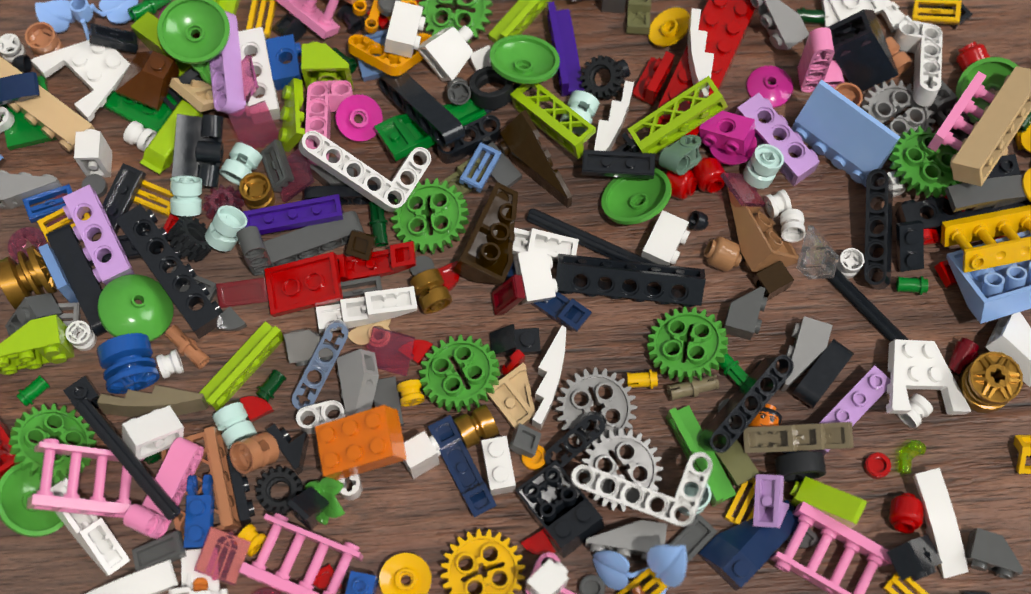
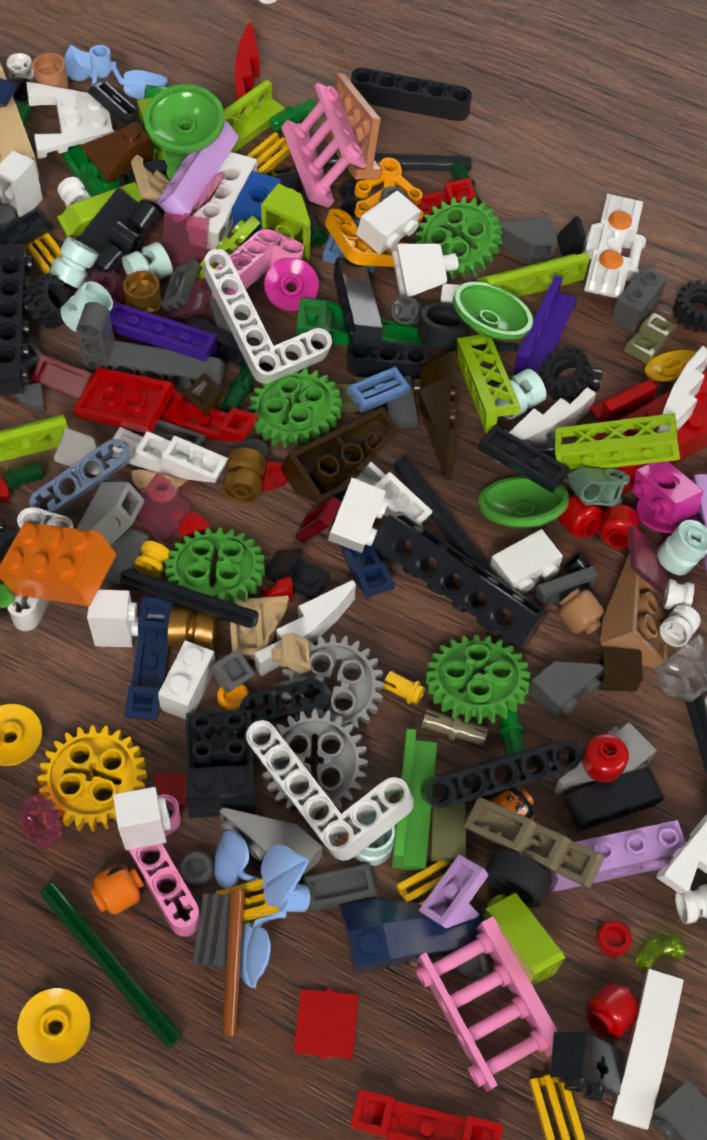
camera: 30 degrees right, 10 degrees down
none -> black axle [119,569,259,628]
none -> tan tile [271,632,311,674]
none -> dark grey tile [534,566,598,608]
none -> red head [582,733,629,783]

